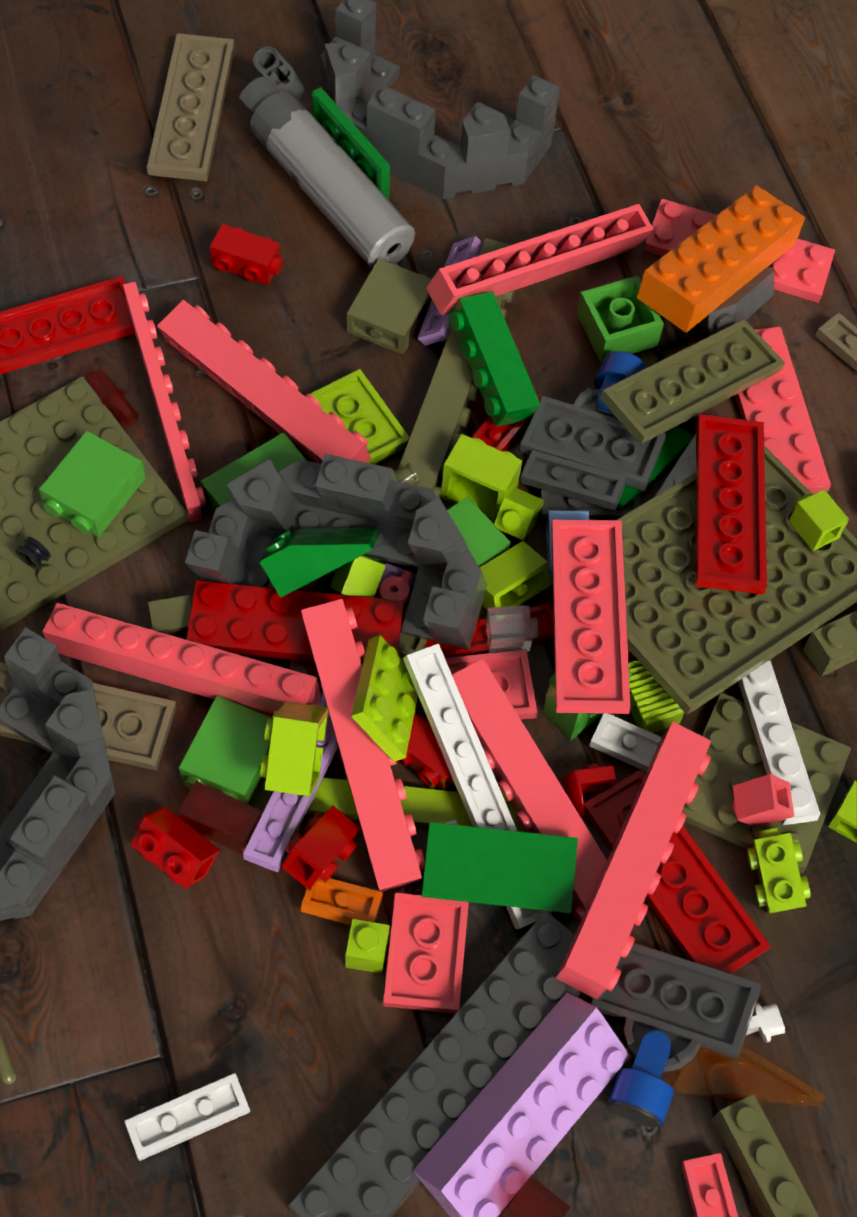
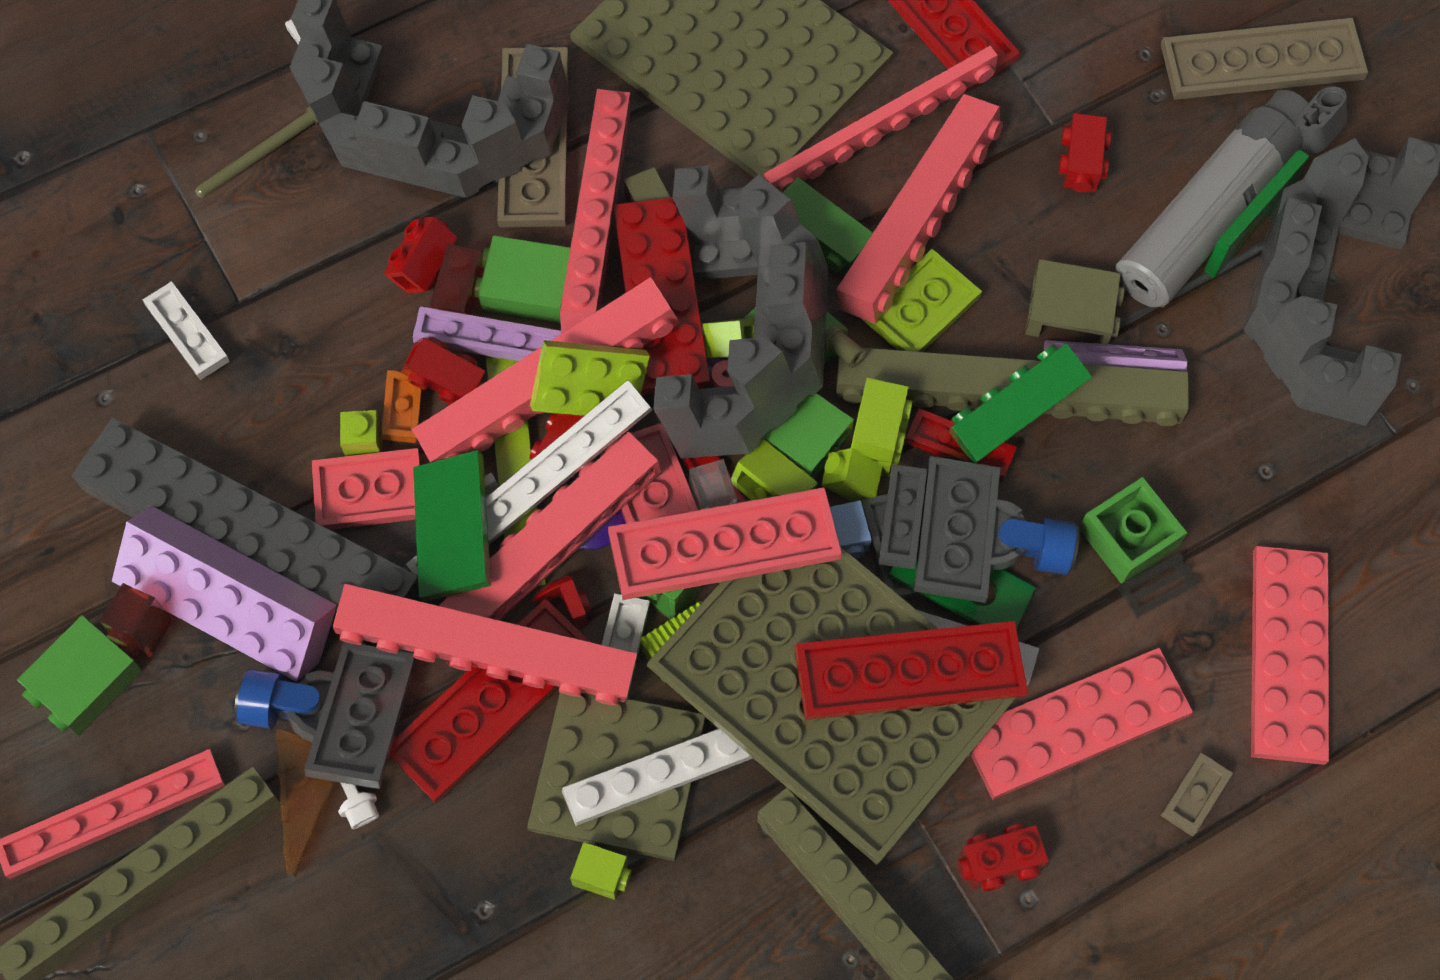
camera: 80 degrees right, 5 degrees up
black bush [15,537,51,570] -> none
bright green brick [39,431,146,537] -> none
clear red axle [88,369,139,427] -> none
green slope [259,527,380,598] -> none
lime piece [260,701,329,796] -> none
coral brick [426,204,654,315] -> none
olive plate [600,319,785,445] -> none
orange brick [637,185,805,332] -> none
dark grey slope [695,267,774,337] -> none
coral brick [733,774,794,828] -> none
lime brick [747,828,811,913] -> none
lime brick [789,489,849,551] -> none

